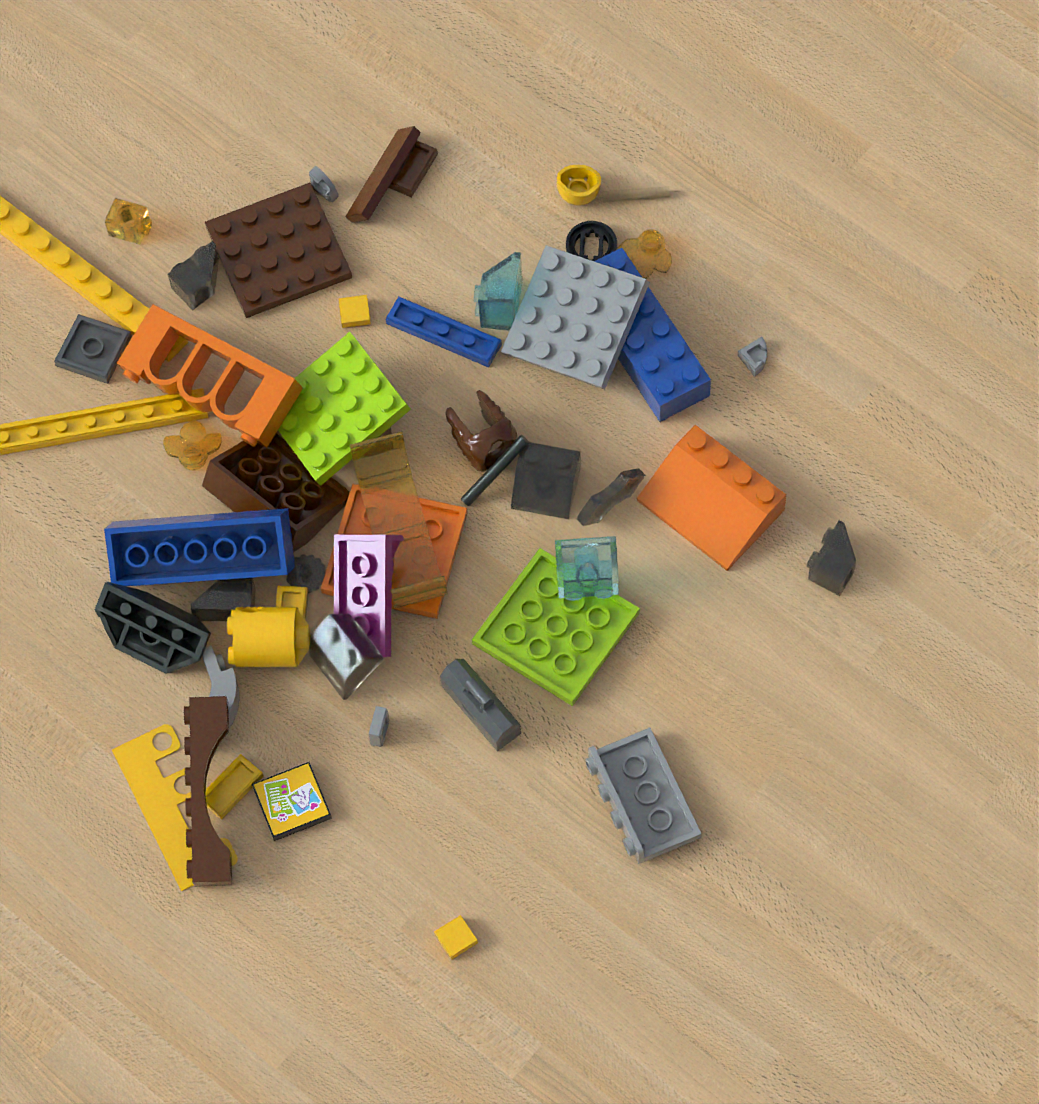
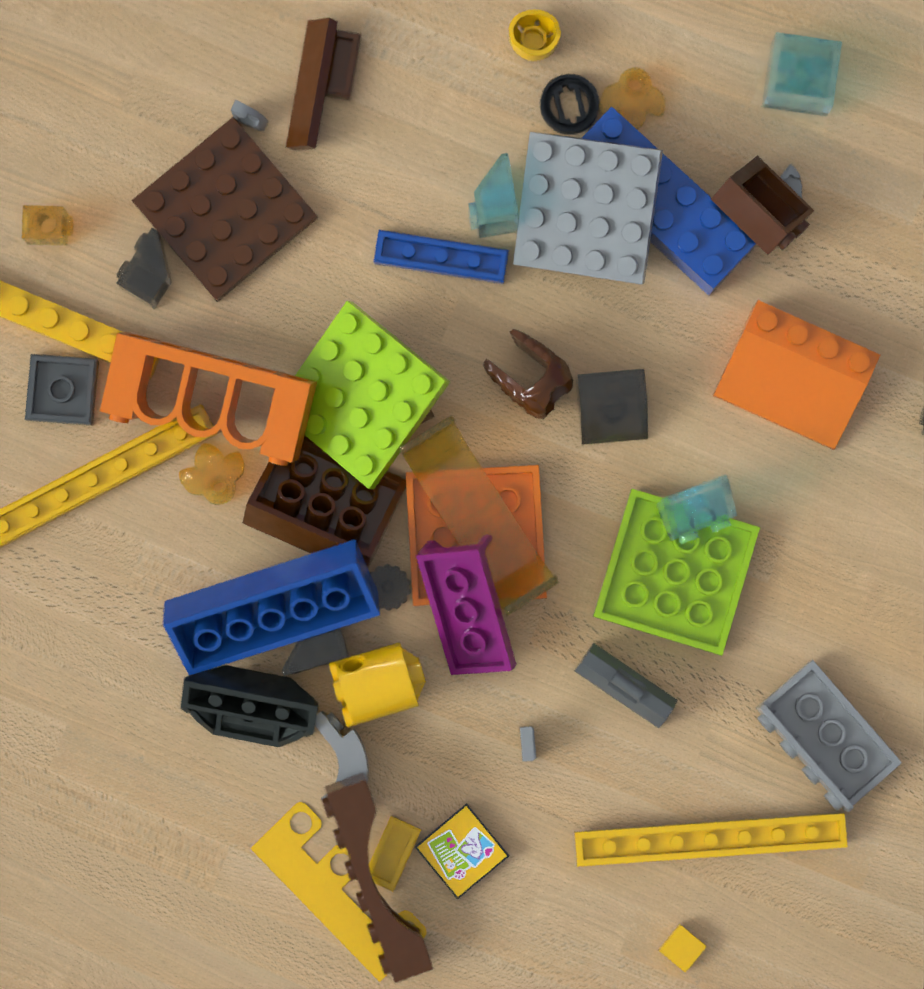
camera: 20 degrees left, 20 degrees up
yellow tile [276,585,308,619] -> none
clear smoke slope [309,614,384,700] -> none
yellow tile [338,295,371,328] -> none
pearl dark grey bar [461,435,529,506] -> none
clear smoke tile [577,468,646,526] -> none
tan piece [596,186,678,202] -> none
none -> yellow plate [574,813,848,867]
none -> reddish brown window [711,156,814,255]
none -> clear light blue brick [762,32,842,116]

